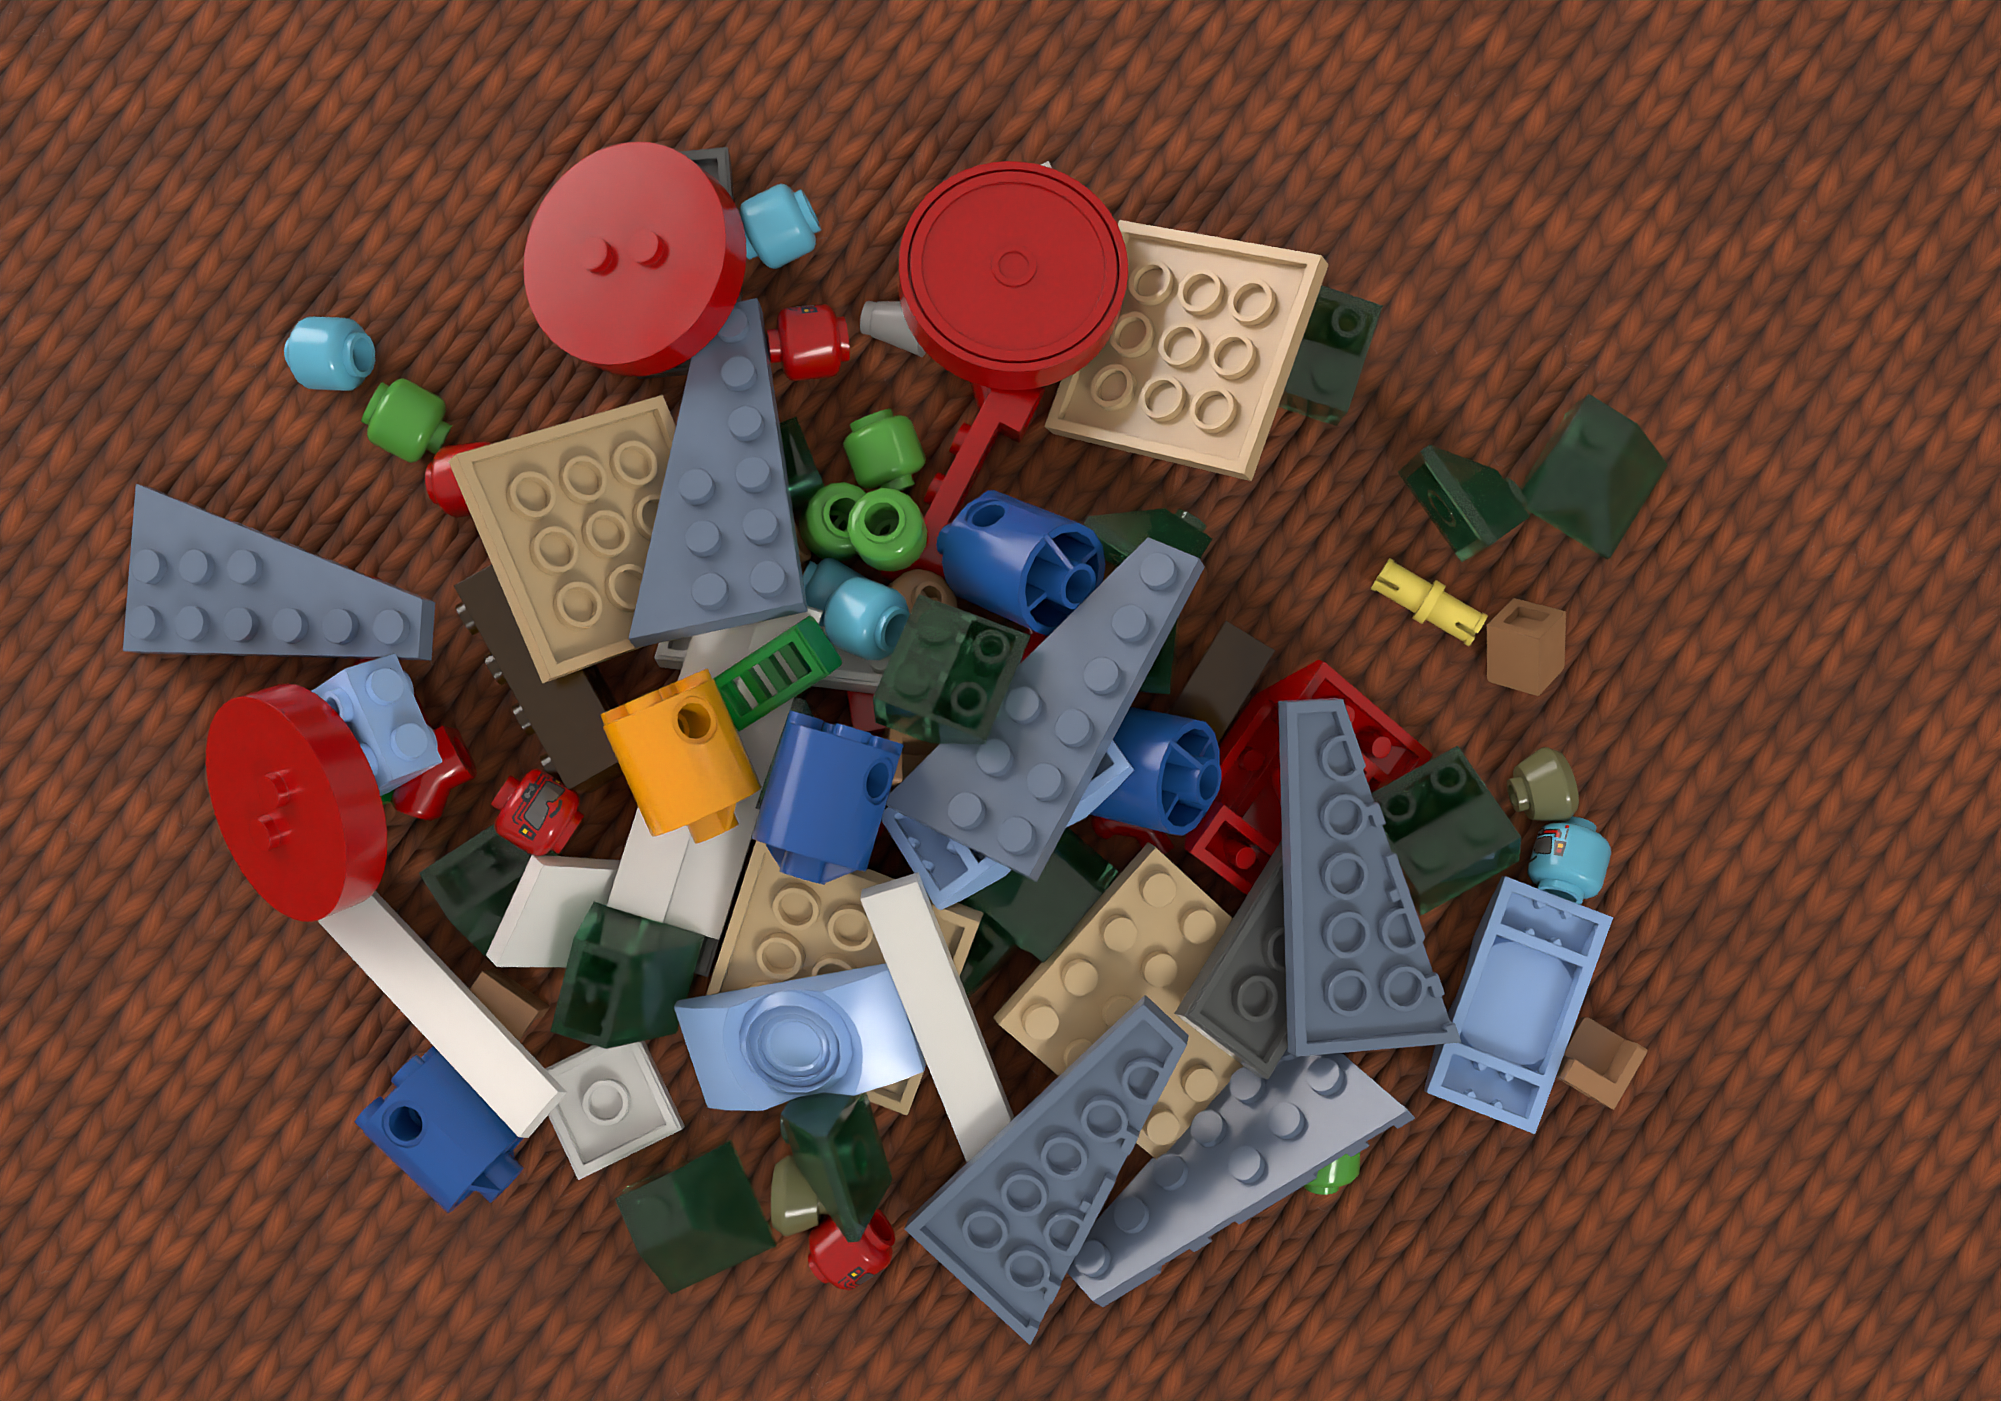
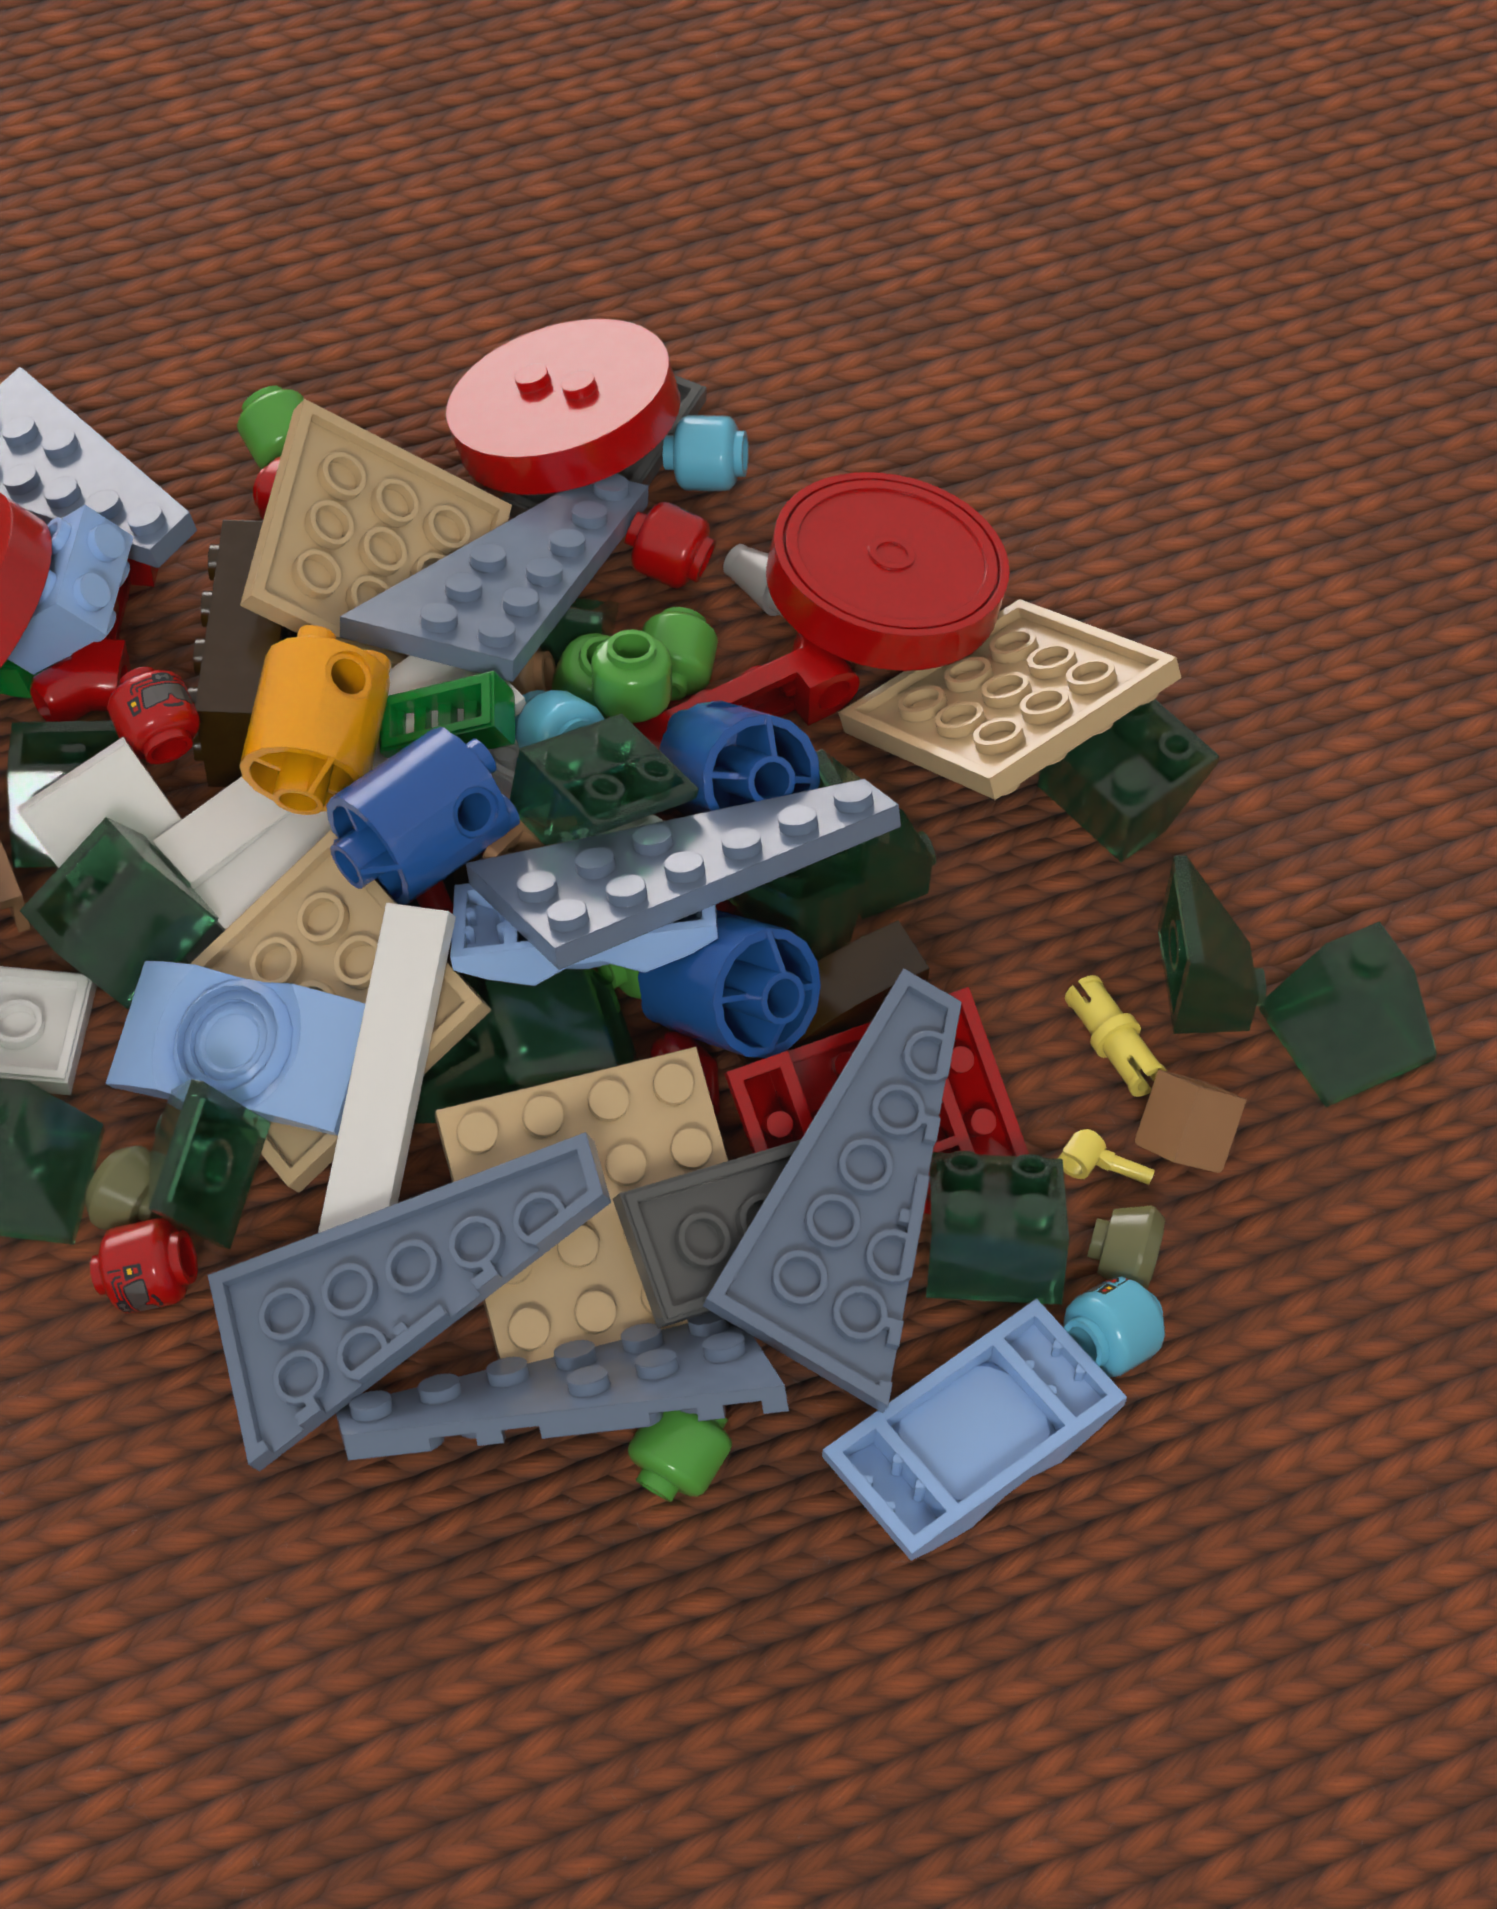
camera: 30 degrees right, 30 degrees down
medium azure head [284,317,375,391] -> none
medium nougat panel [1556,1017,1648,1110] -> none
none -> light yellow hand [1057,1129,1155,1185]

